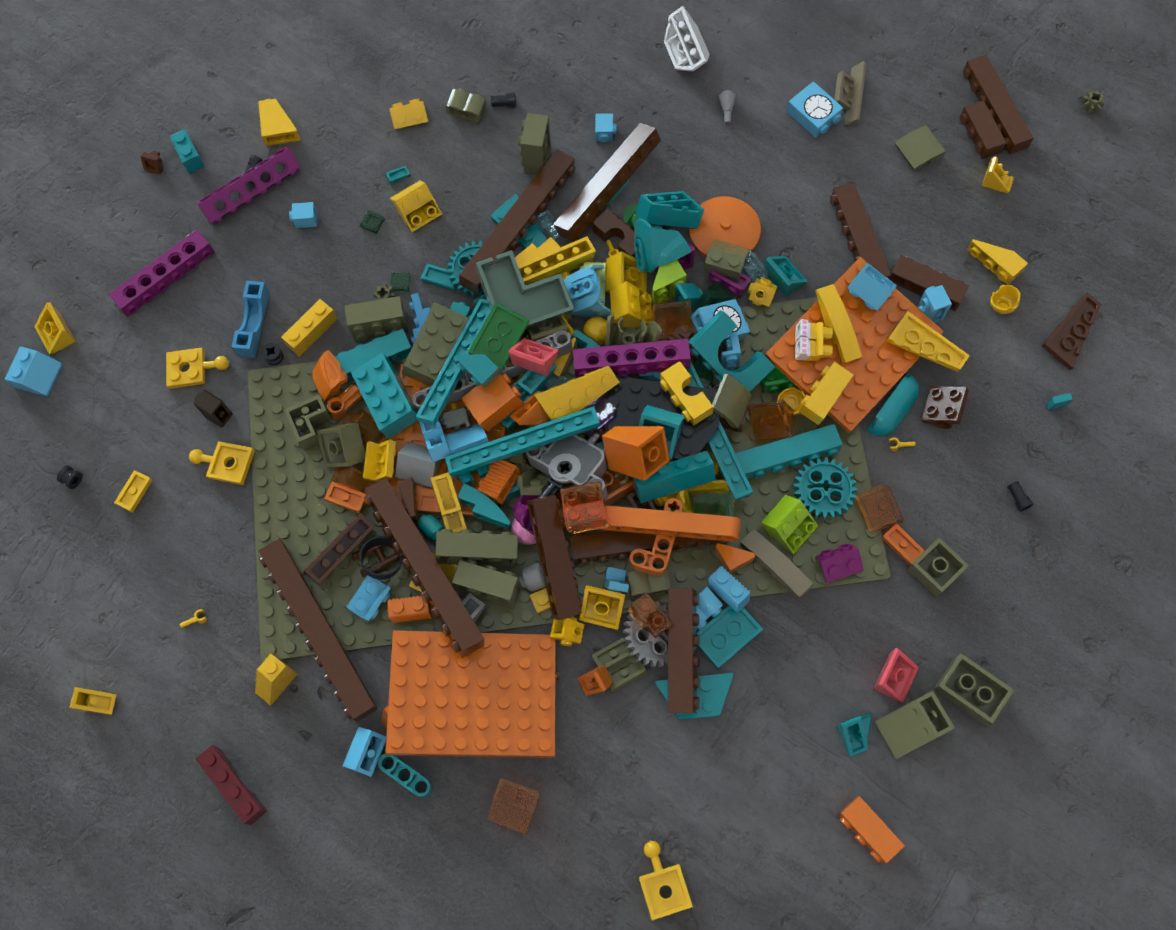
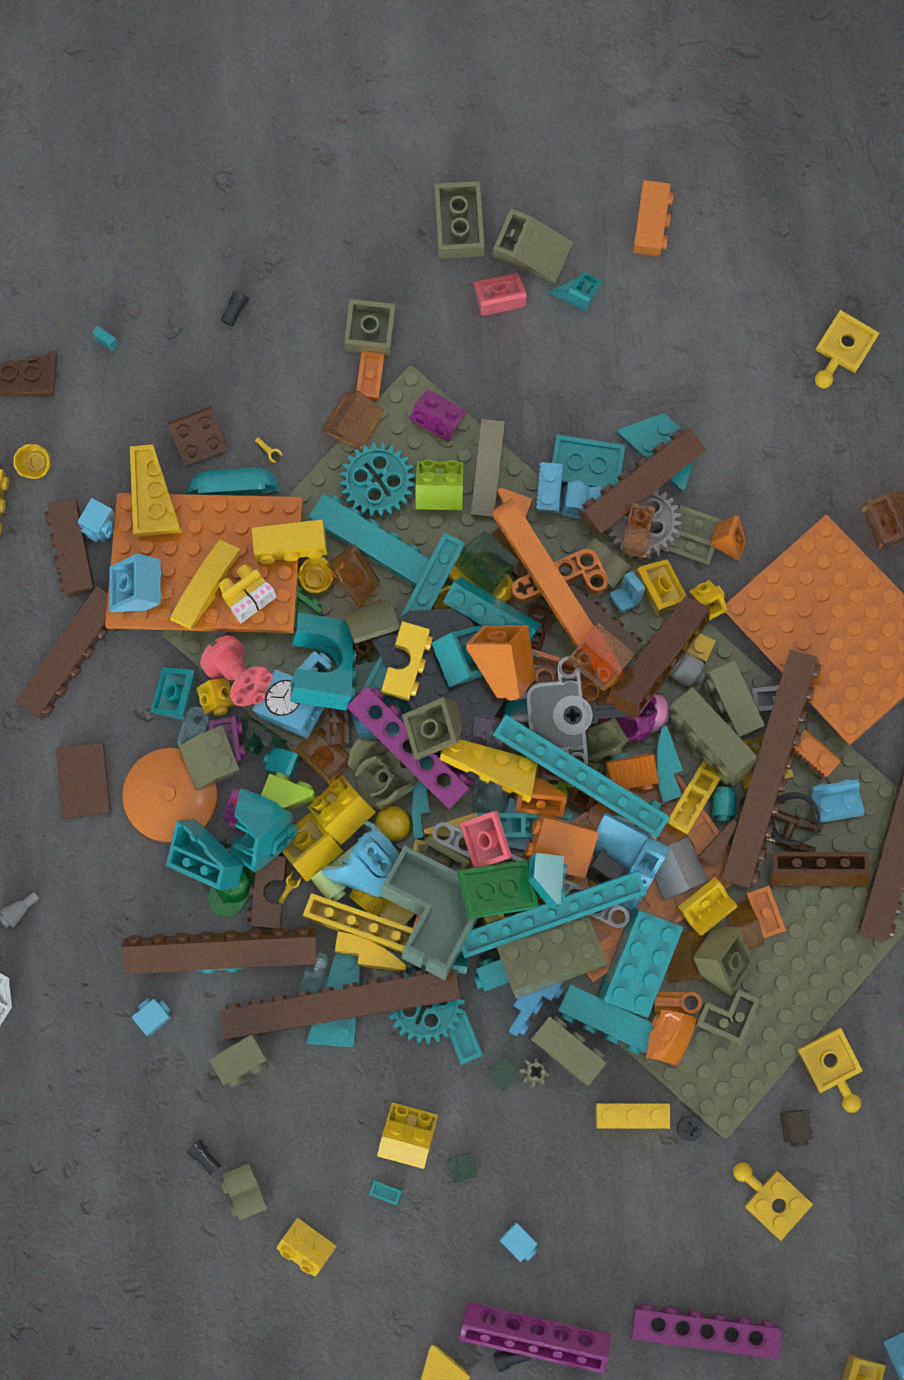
camera: 135 degrees left, 10 degrees up
dark azure arch [231,281,270,358] -> none
none -> reddish brown tile [56,743,111,819]
none -> coral piece [200,635,273,707]
none -> olive slope [402,697,463,760]

